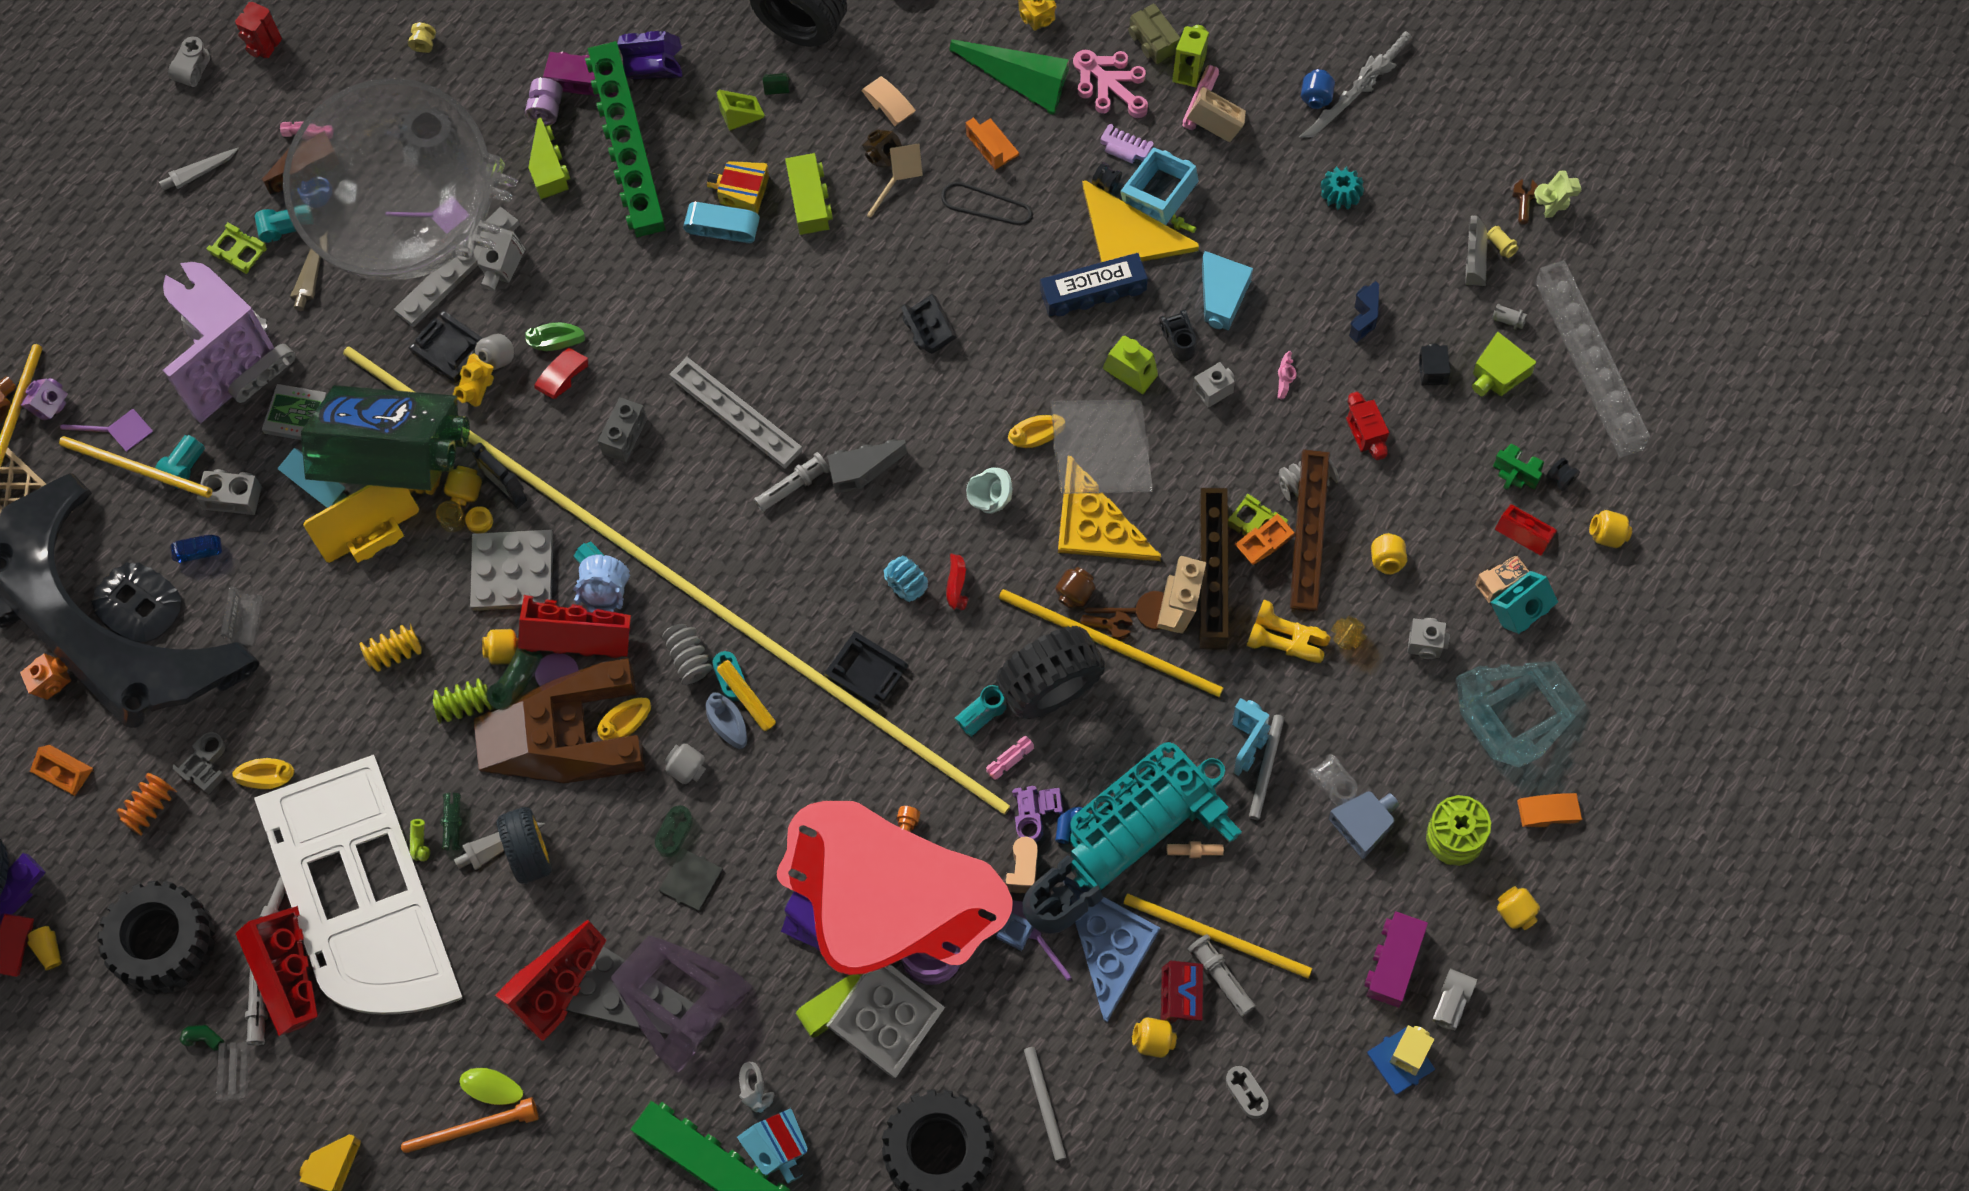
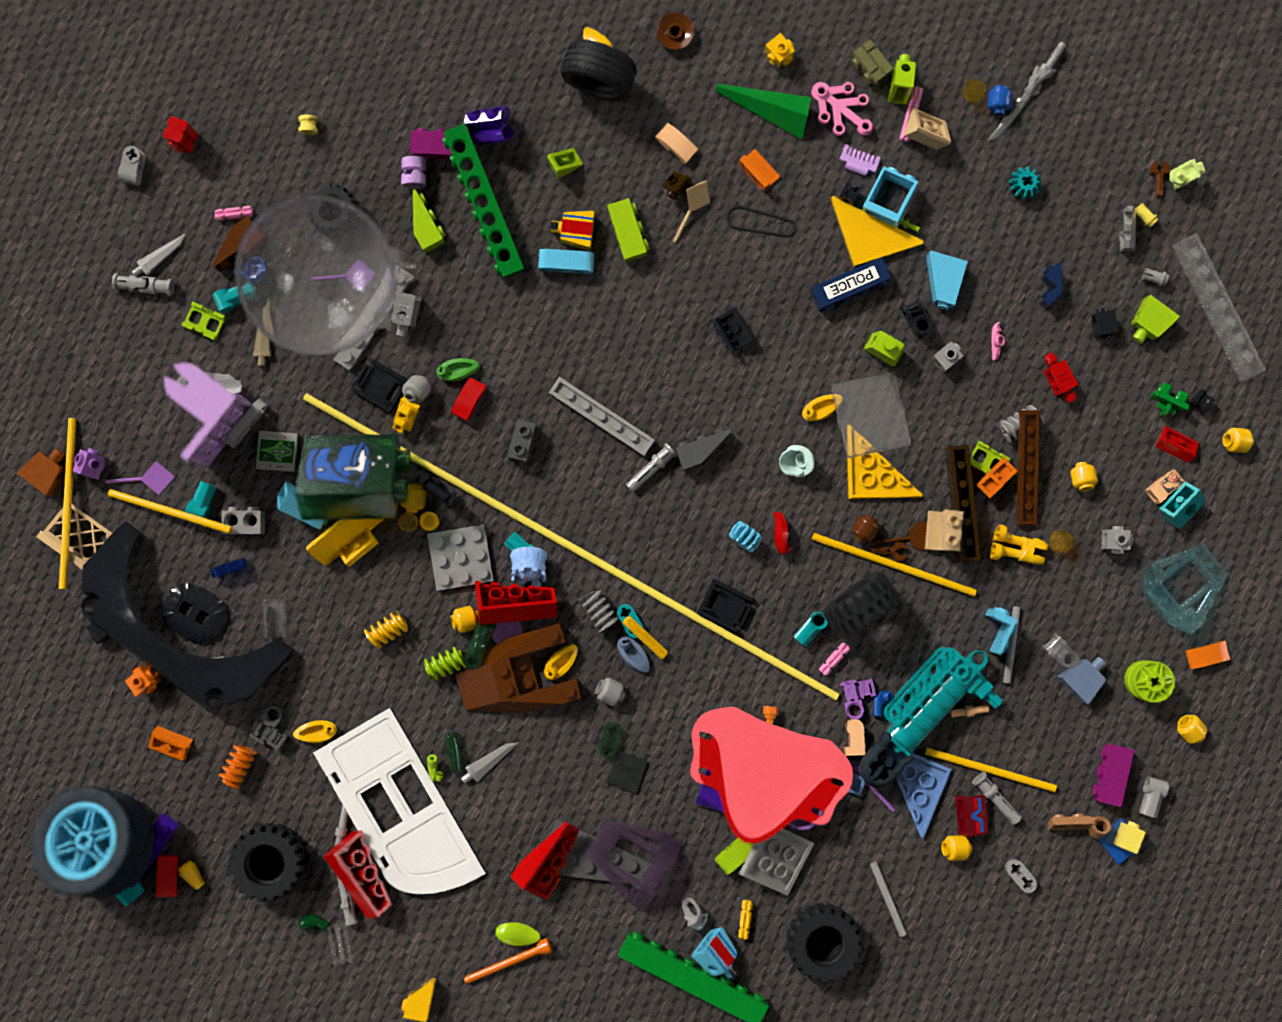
camera: 15 degrees left, 20 degrees up
black wheel [496,807,552,884] -> none
dark green slope [762,73,789,95] -> none
none -> light grey piece [112,273,174,296]
none -> yellow axle [738,900,753,939]
none -> clear yellow gear [962,78,987,103]
none -> medium nougat plate [1048,814,1111,839]

